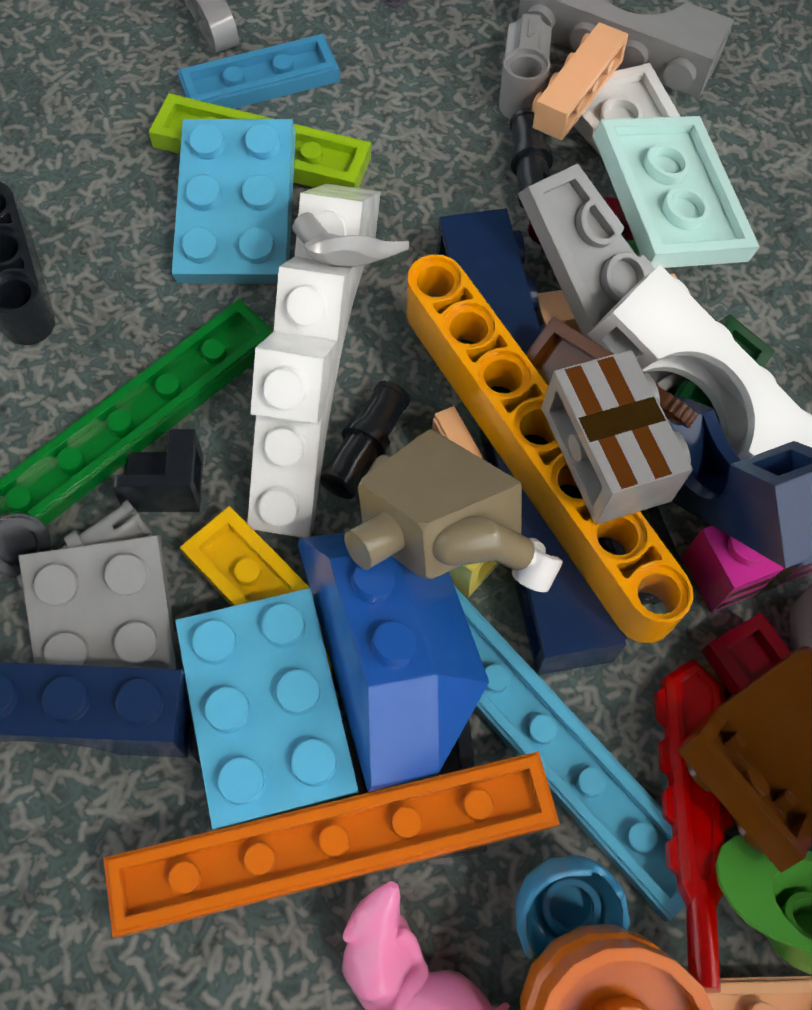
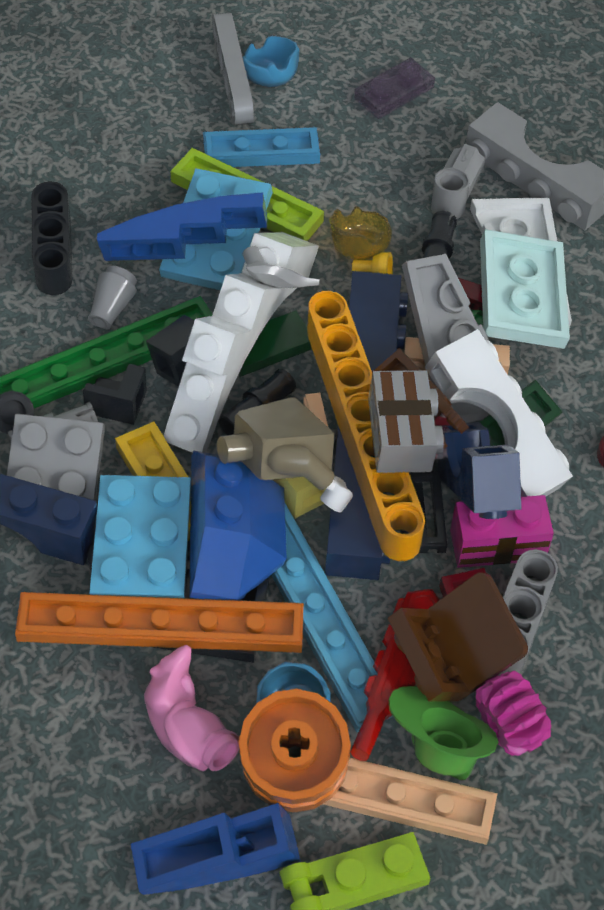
camera: 15 degrees right, 10 degrees down
light nougat piece [531,22,629,141] -> none
none -> light grey cone [88,266,137,330]
none -> blue slope [97,192,267,261]
none -> black brick [146,315,195,387]
none -> dark green tile [238,310,312,377]
none -> clear yellow hair [329,206,392,260]
none -> yellow piece [352,252,393,274]

